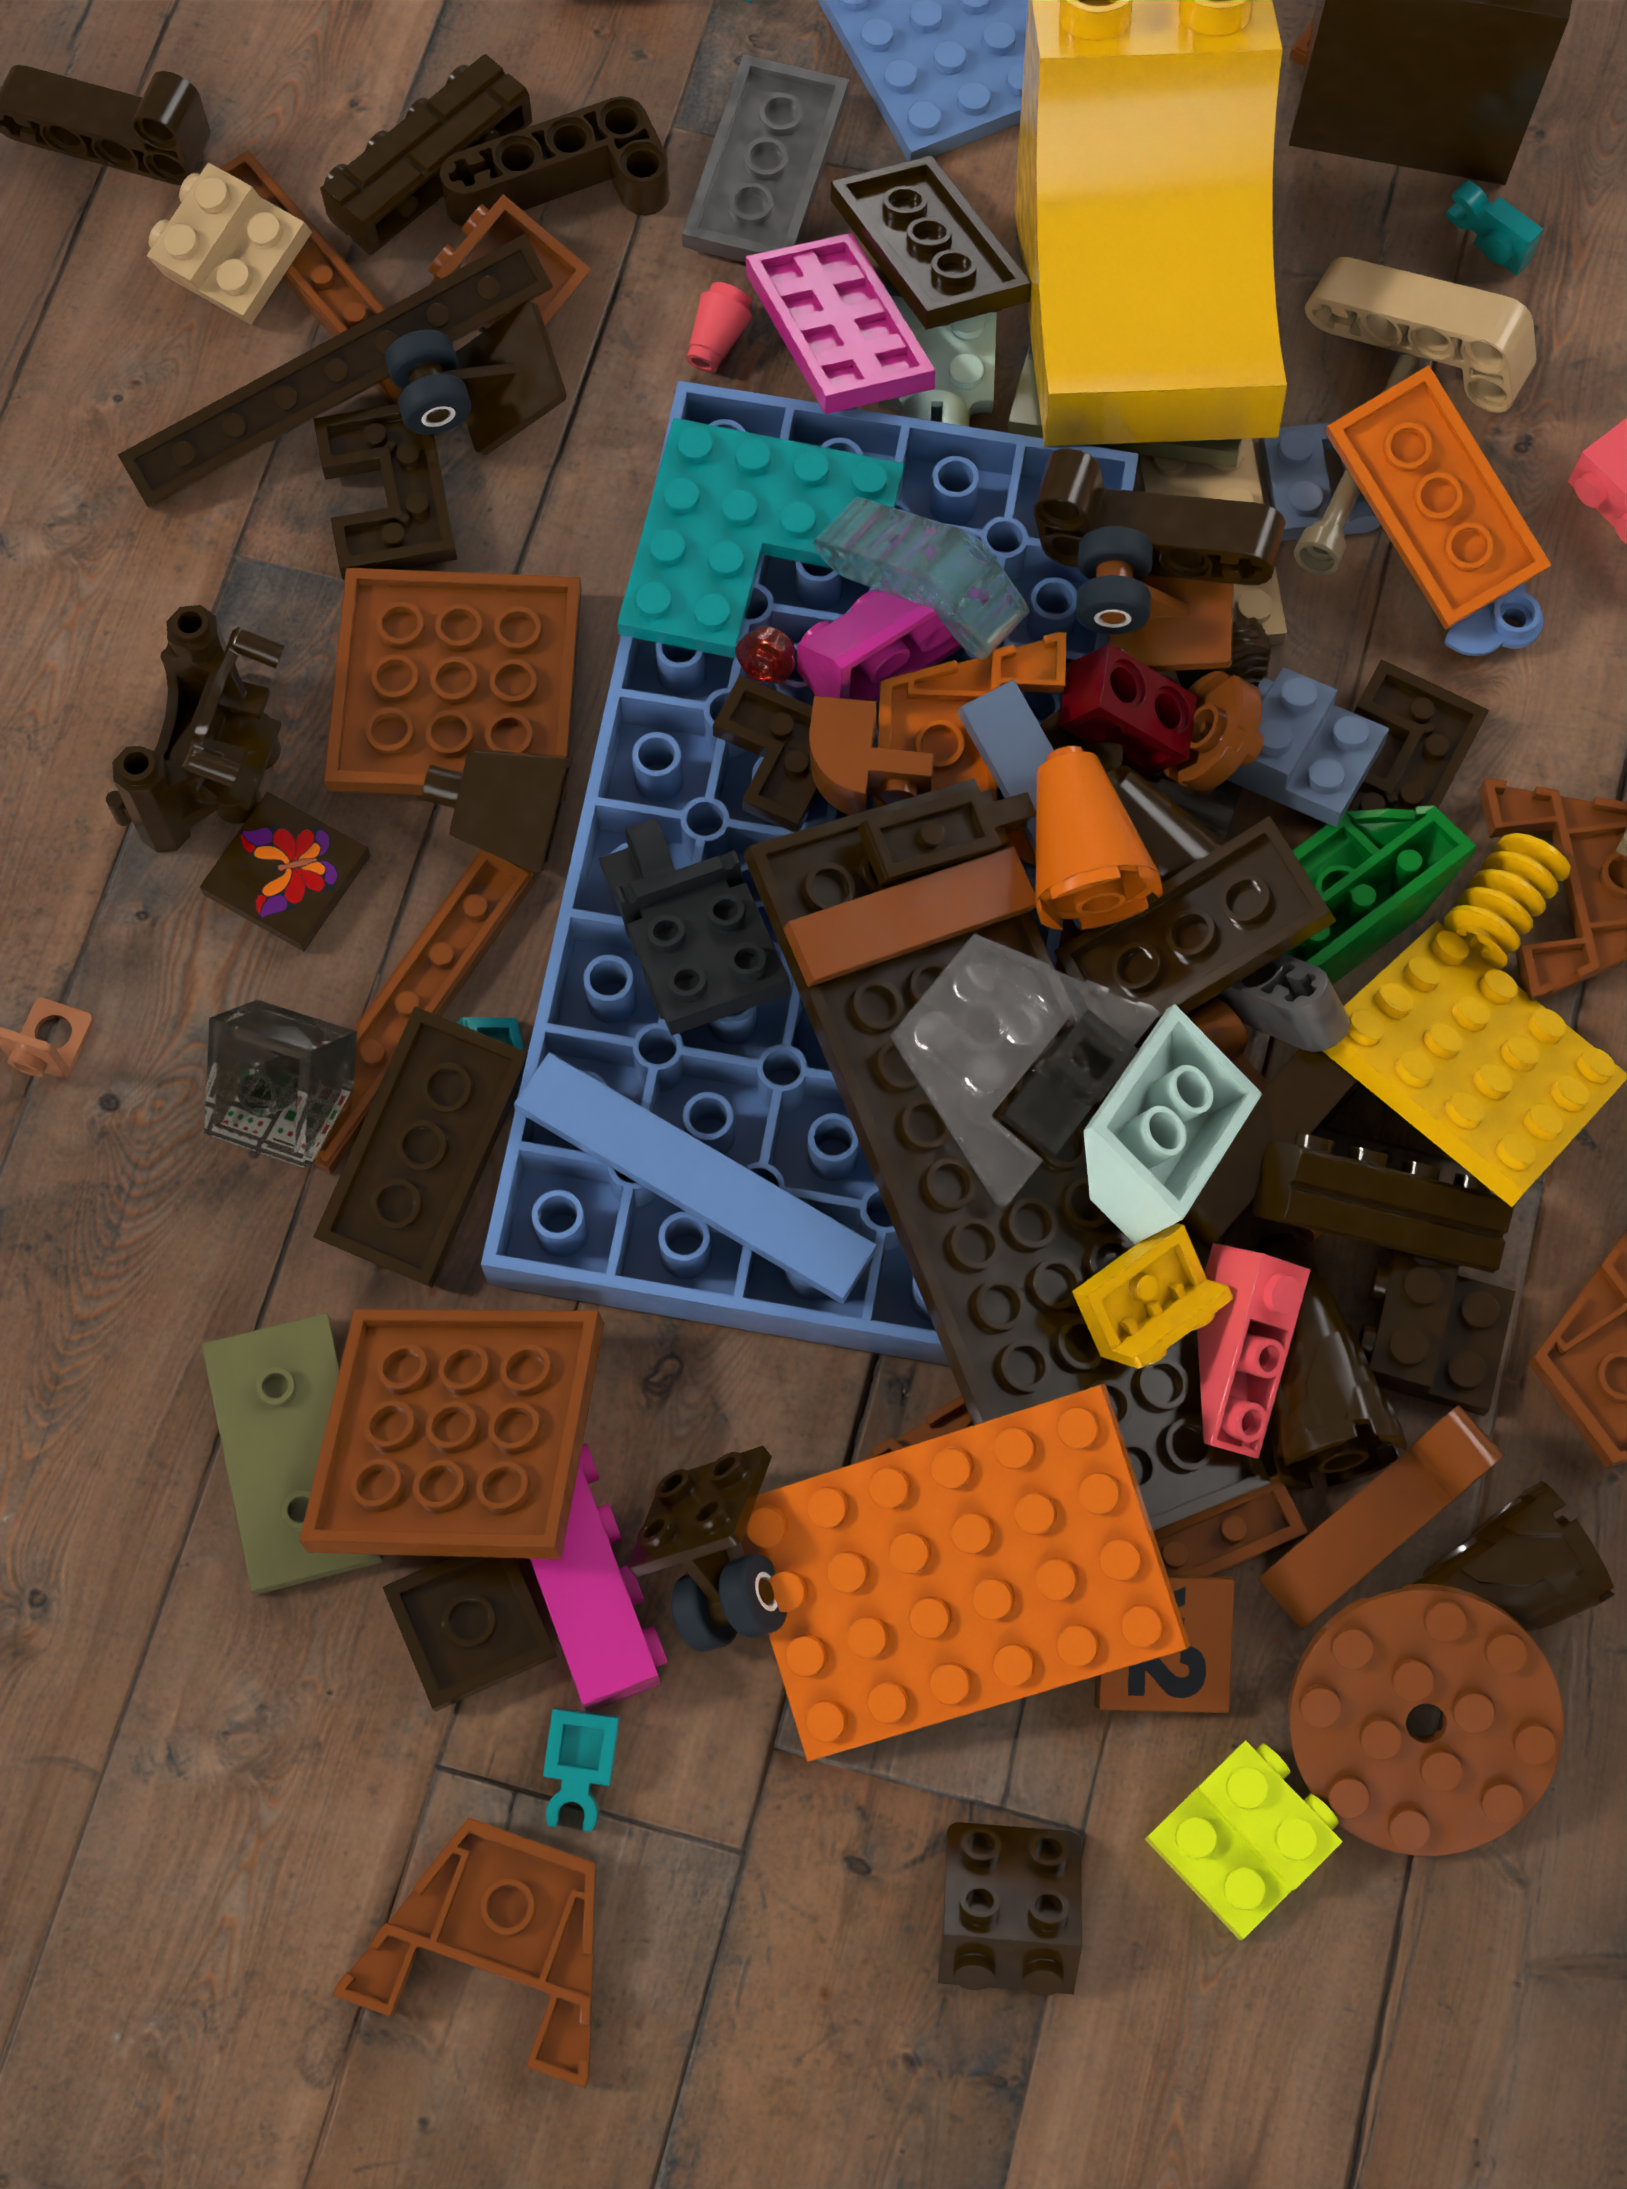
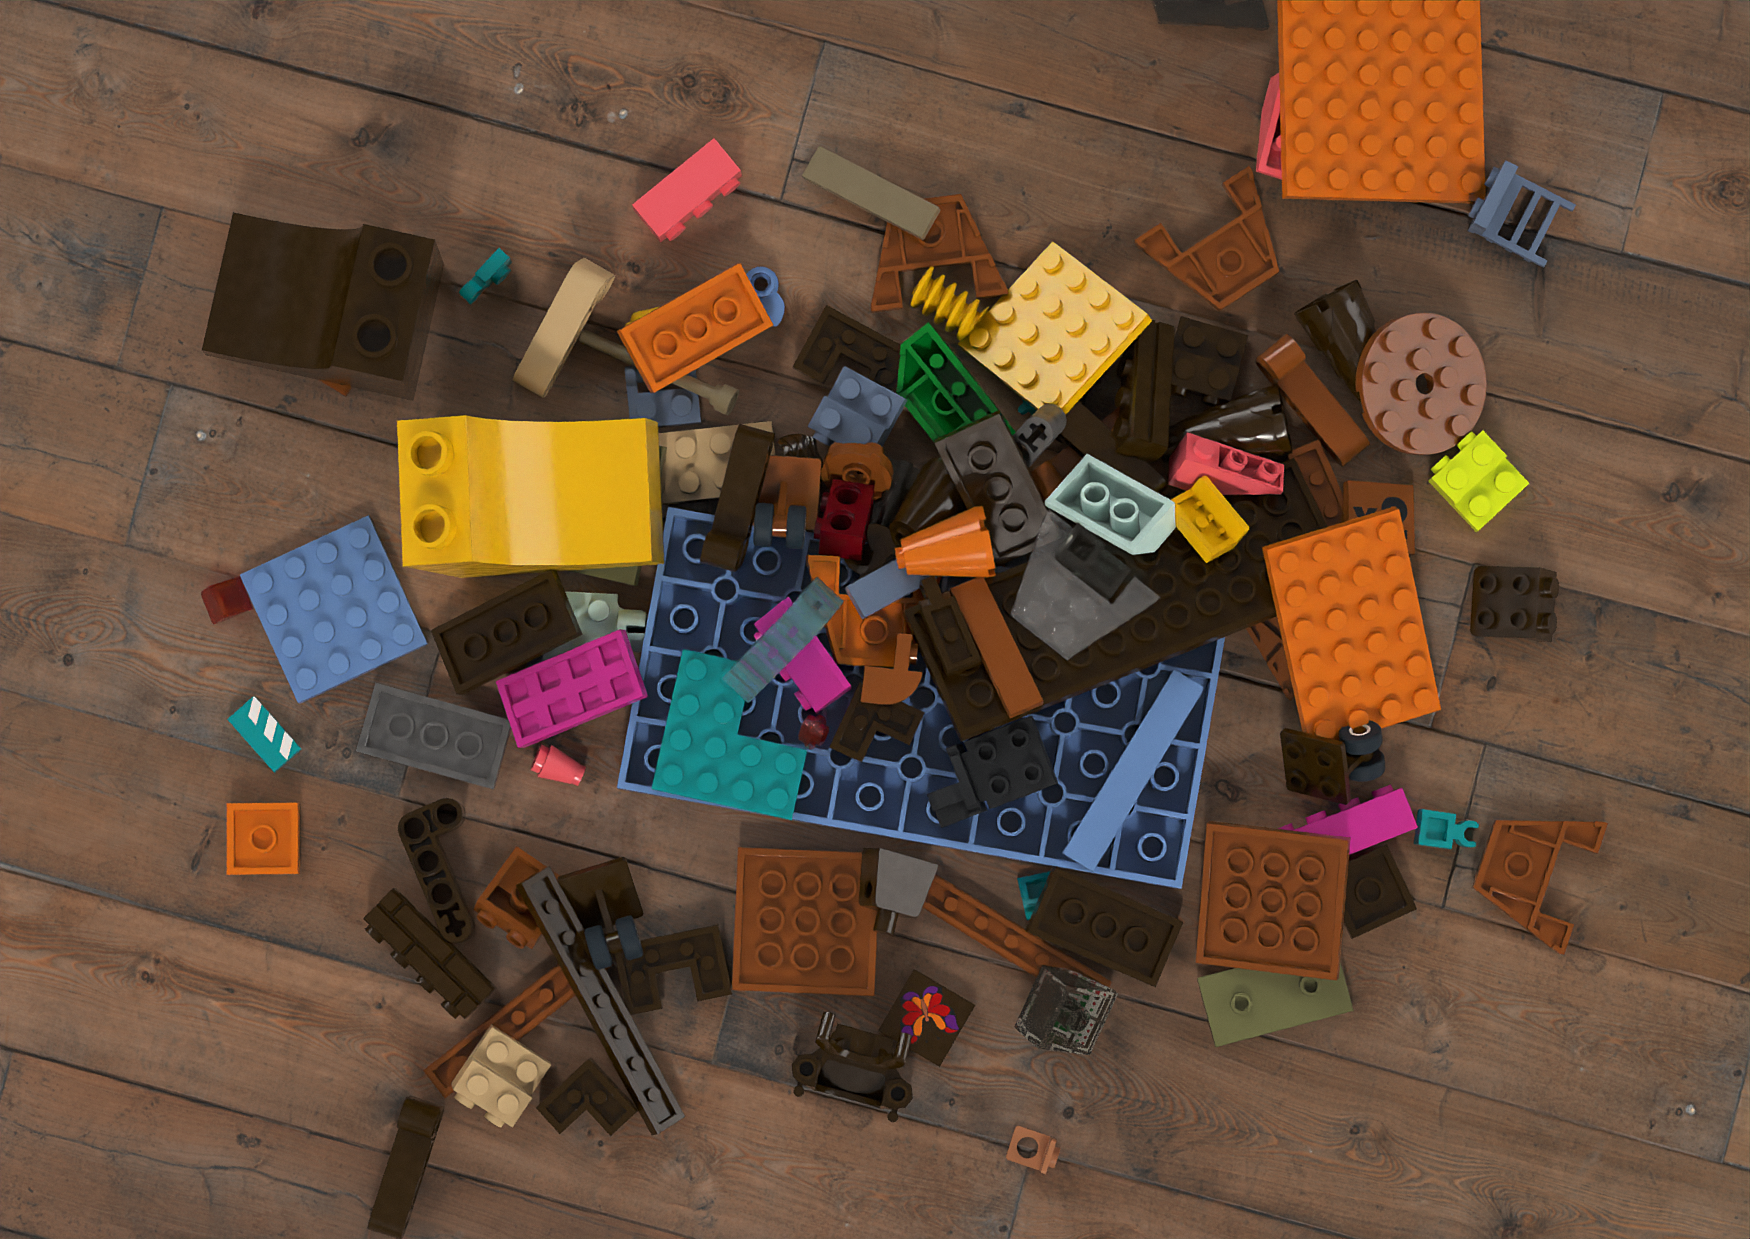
camera: 90 degrees left, 15 degrees up
none -> dark brown panel [536,1058,638,1136]

